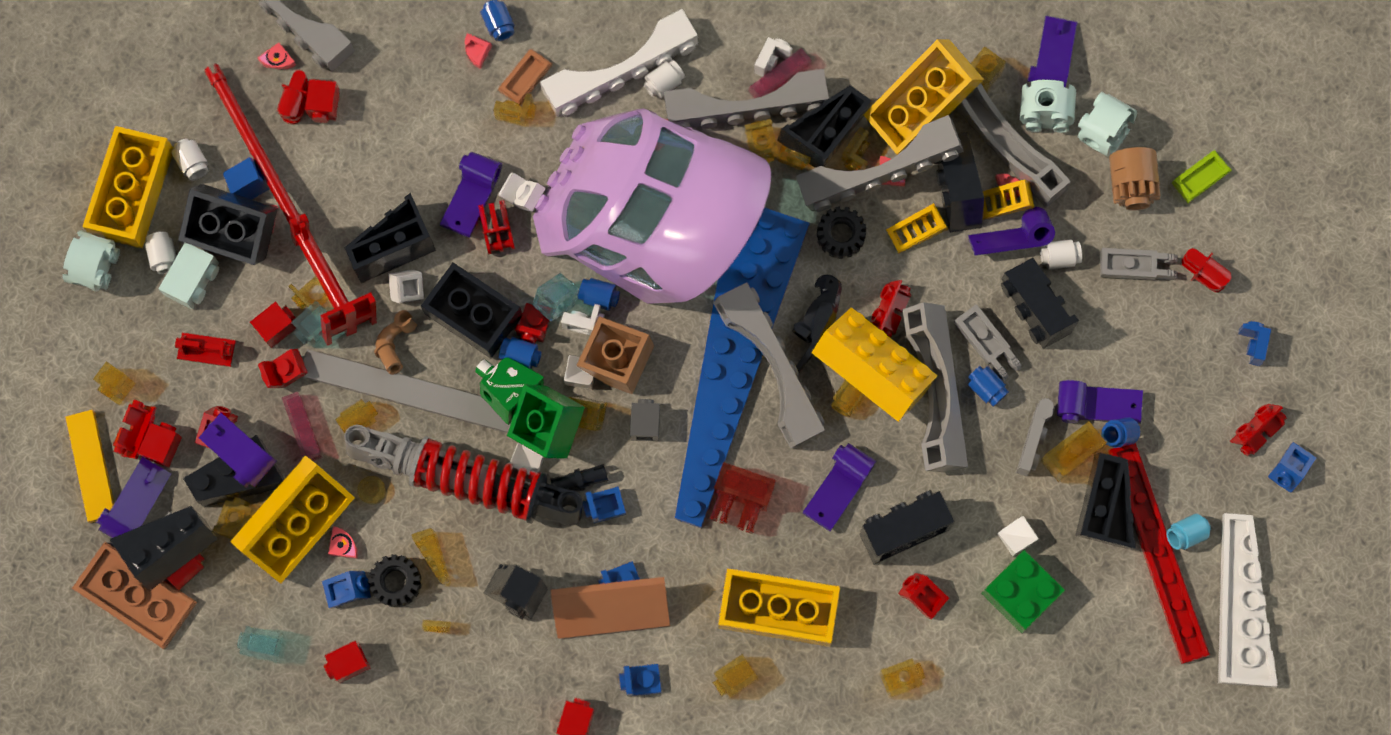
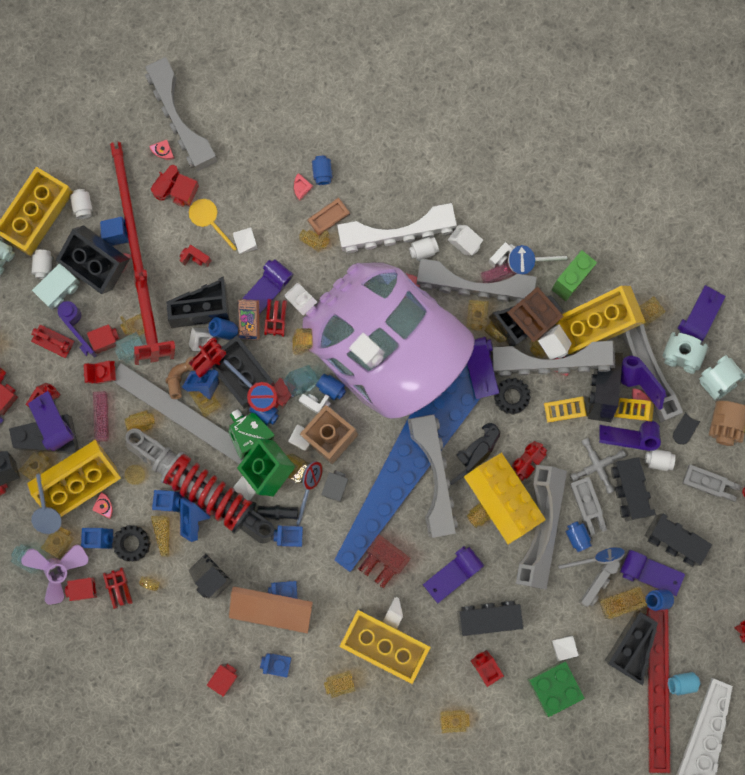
camera: 15 degrees right, 5 degrees up
none -> lavender piece [21,545,88,605]
none -> sand blue piece [31,474,62,534]
none -> clear yellow brick [41,526,74,559]
none -> dark purple door [57,301,98,358]
none -> red arm [103,567,133,609]
none -> blue bracket [152,490,185,513]
none -> red bracket [179,244,212,267]
none -> blue slope [180,497,211,542]
none -> blue slope [182,370,219,400]
none -> yellow piece [189,199,237,250]
none -> red arm [189,338,226,378]
none -> clear yellow slope [189,391,222,417]
none -> blue brick [208,317,238,340]
none -> piece [224,360,277,412]
none -> white slope [233,227,258,254]
none -> tile [238,299,260,340]
none -> clear yellow slope [292,328,313,355]
none -> sand blue piece [296,461,323,525]
none -> white brick [349,333,385,368]
none -> white slope [383,597,403,629]
none -> white brick [448,225,483,255]
none -> dark purple door [467,336,500,399]
none -> reddish brown slope [507,286,564,343]
none -> blue piece [508,245,568,275]
none -> white brick [538,325,572,360]
none -> bright green brick [551,250,597,302]
none -> piece [558,547,625,569]
none -> light grey piece [570,438,626,494]
none -> dark purple door [621,356,666,410]
none -> black wedge [644,513,712,567]
none -> black piece [673,412,701,445]

